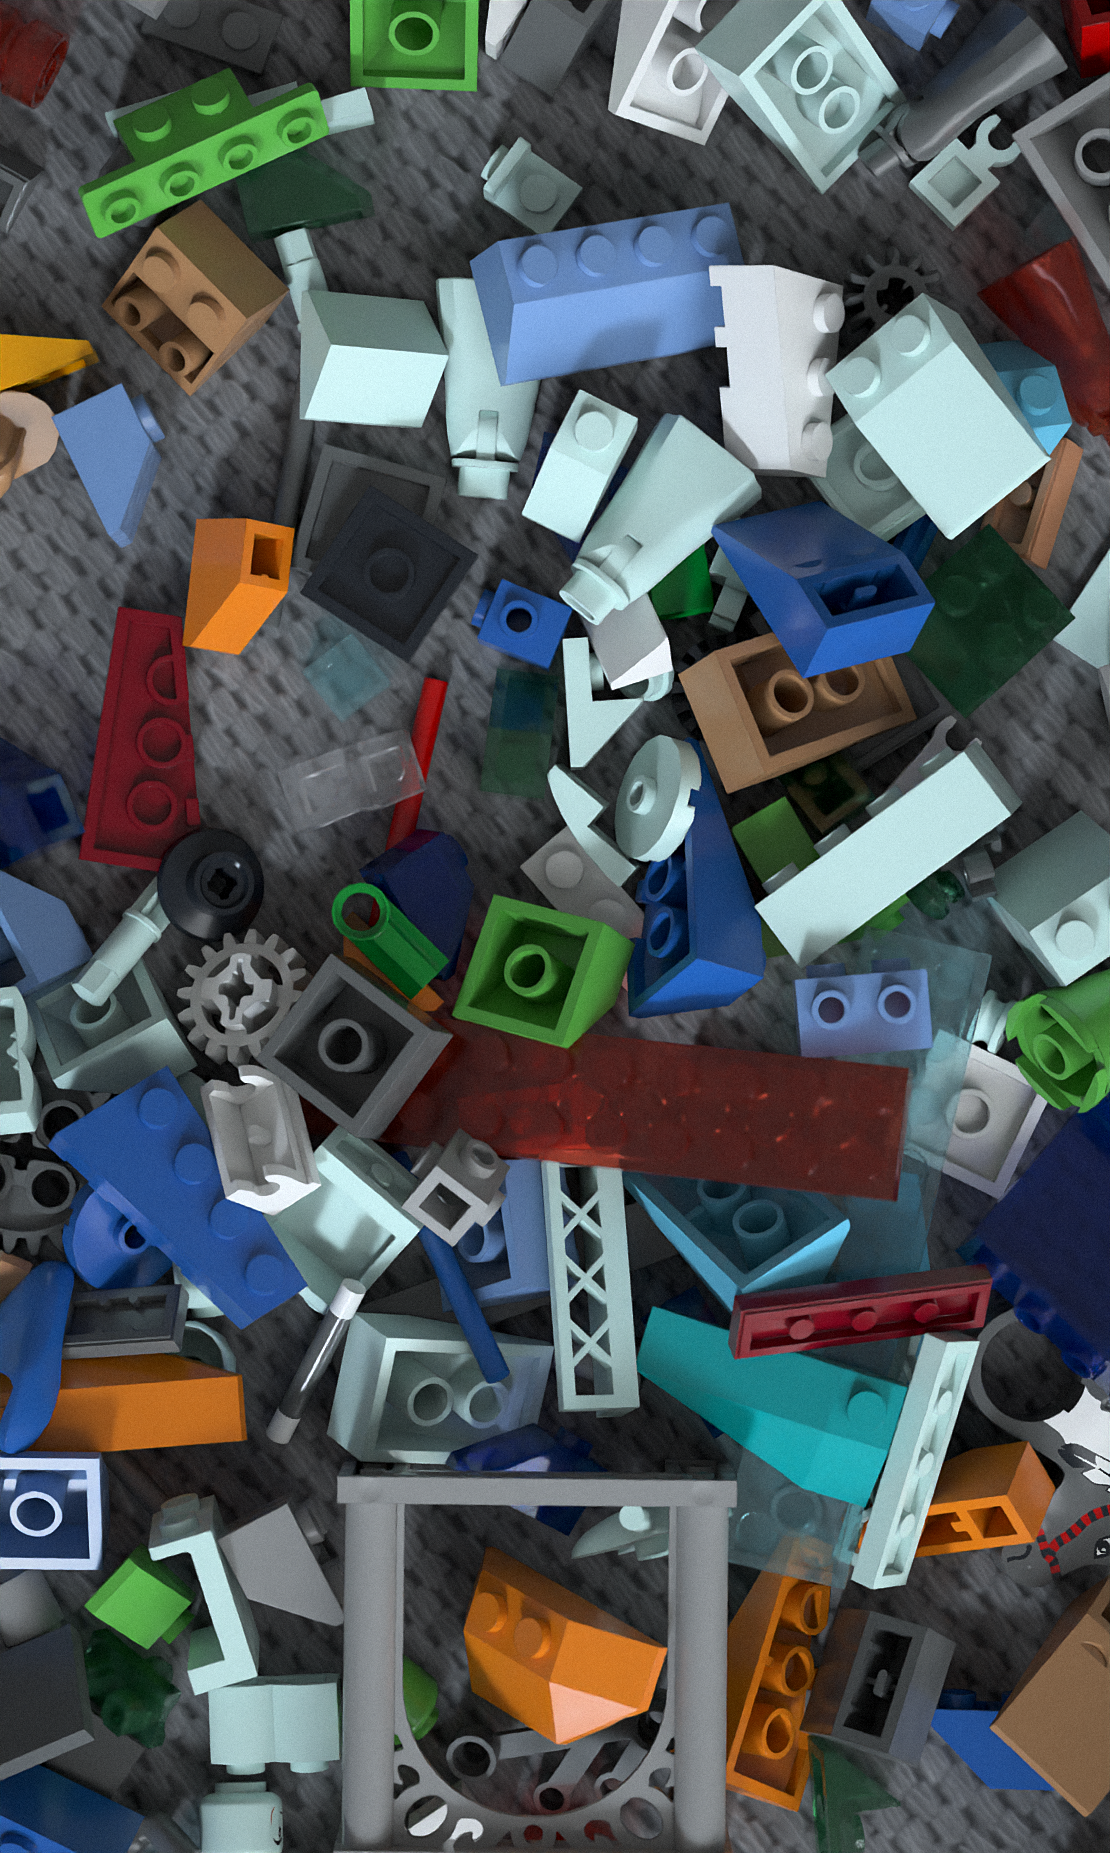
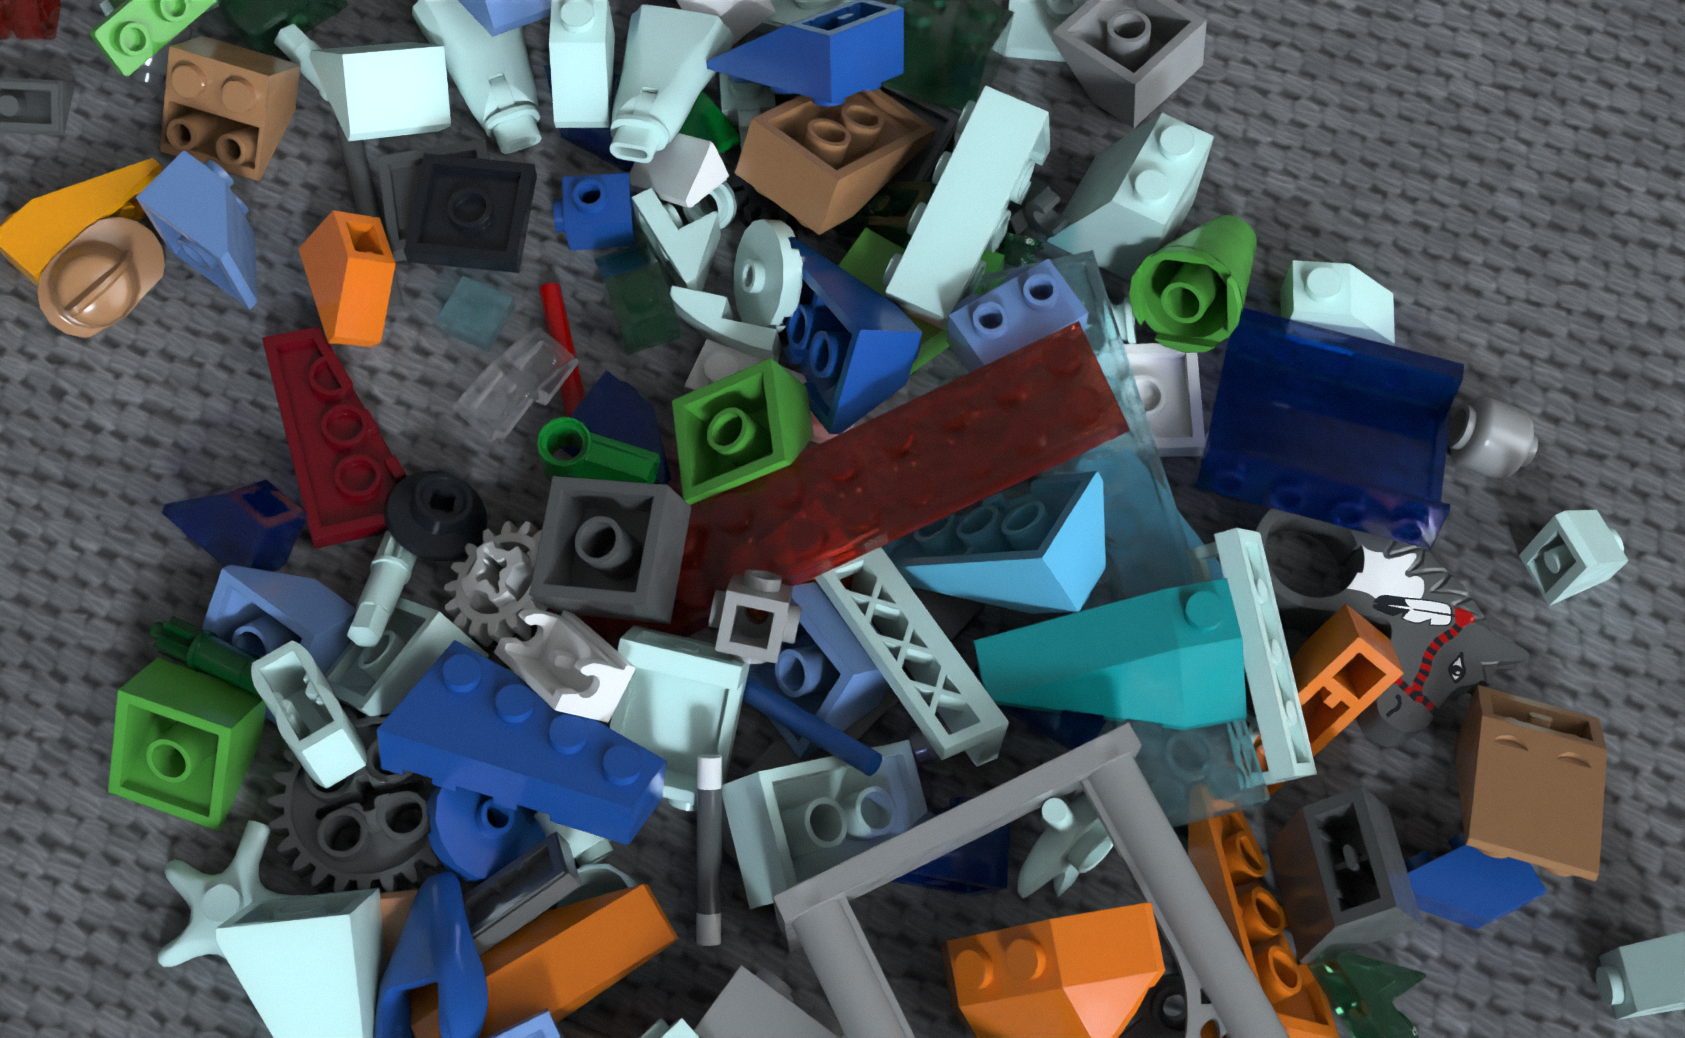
camera: 25 degrees left, 20 degrees down
dark red tile [728,1263,992,1360] -> none

